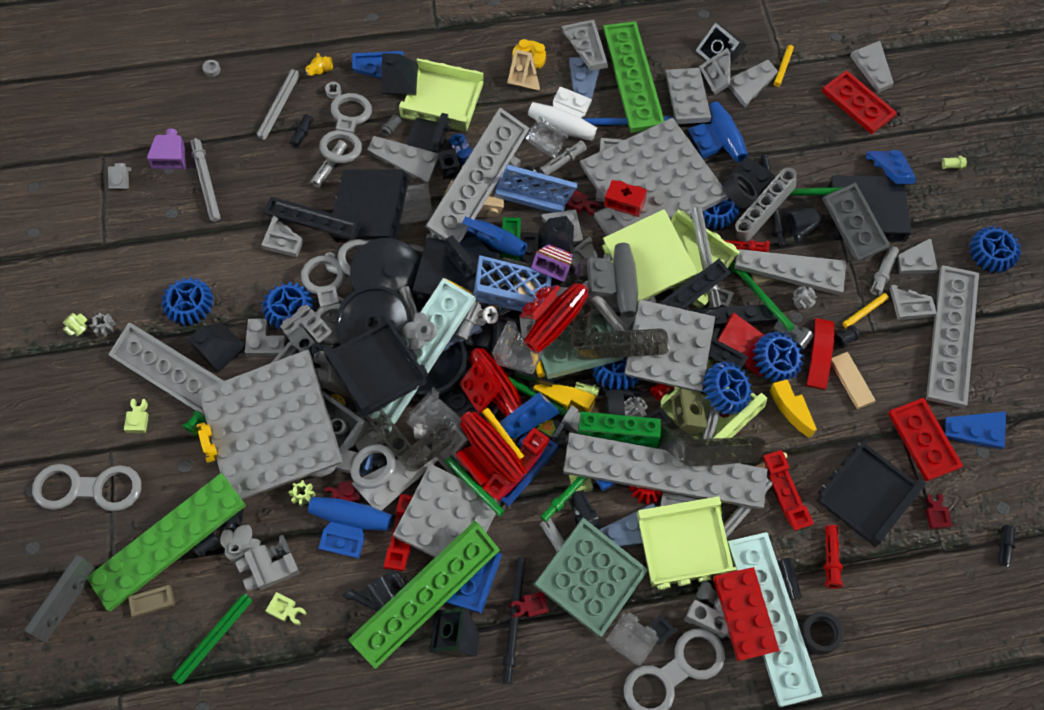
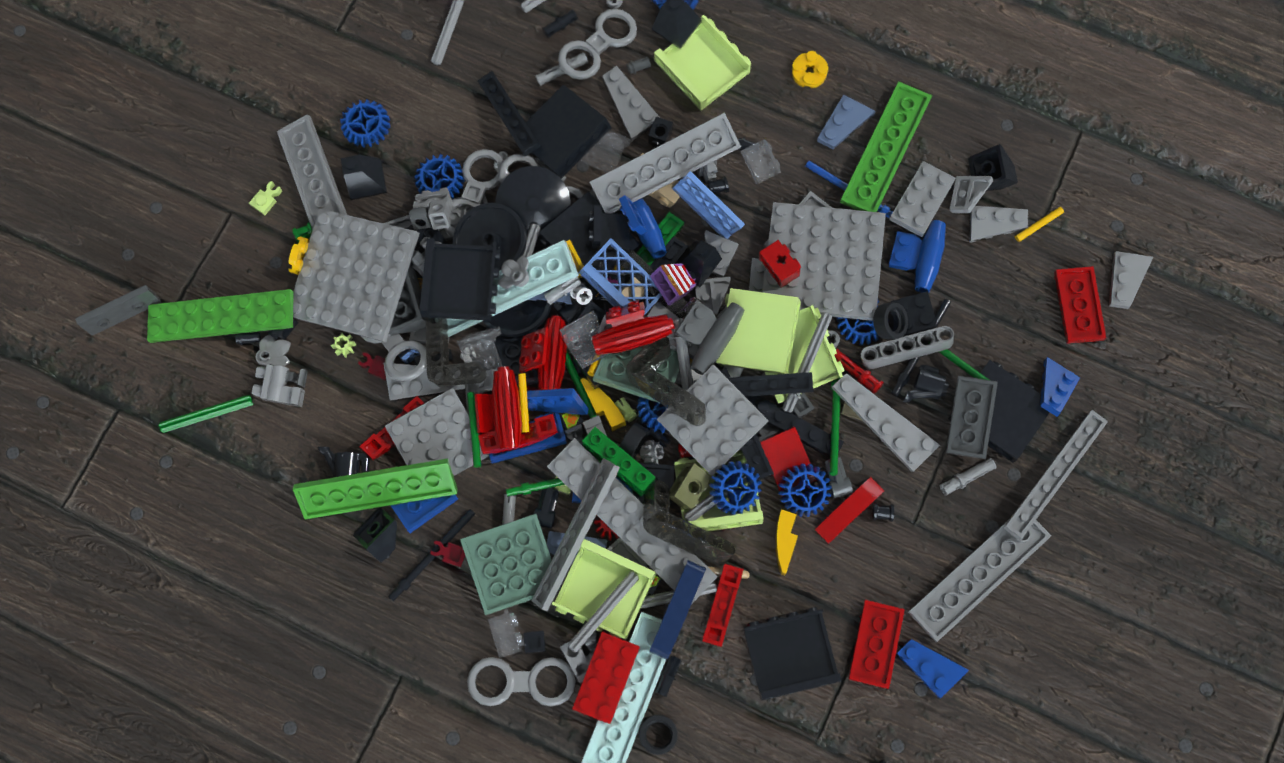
camera: 40 degrees right, 10 degrees up
light grey bar [32,464,142,512] -> none
yellowish green gear [63,313,88,336] -> none
light grey gear [89,313,116,337] -> none
dark tan tile [128,585,175,618] -> none
light grey plate [245,319,286,356] -> none
light grey wing [261,216,303,257] -> none
yellowish green plate [266,592,307,625] -> none
blue plate [308,497,392,559] -> none
black bracket [407,113,451,153] -> none
blue piece [449,134,472,165] -> none
tan wing [507,49,540,91] -> none
white plate [528,87,597,141] -> none
light grey pin [538,140,587,175] -> none
light grey wing [562,20,608,71] -> none
dark red plate [565,190,599,216] -> none
light grey gear [792,286,817,309] -> none
red pin [824,525,844,589] -> none
tan tile [831,352,876,410] -> none
yellow bar [842,293,889,329] -> none
light grey wing [890,285,937,320] -> none
light grey wing [896,239,938,274] -> none
dark red plate [925,493,952,530] -> none
yellowish green pin [942,156,967,170] -> none
blue gear [969,225,1022,274] -> none
none -> light grey plate [532,458,620,611]
none -> light grey axle [568,571,639,652]
none -> dark blue beam [649,560,707,660]
none -> light grey plate [1003,410,1108,540]

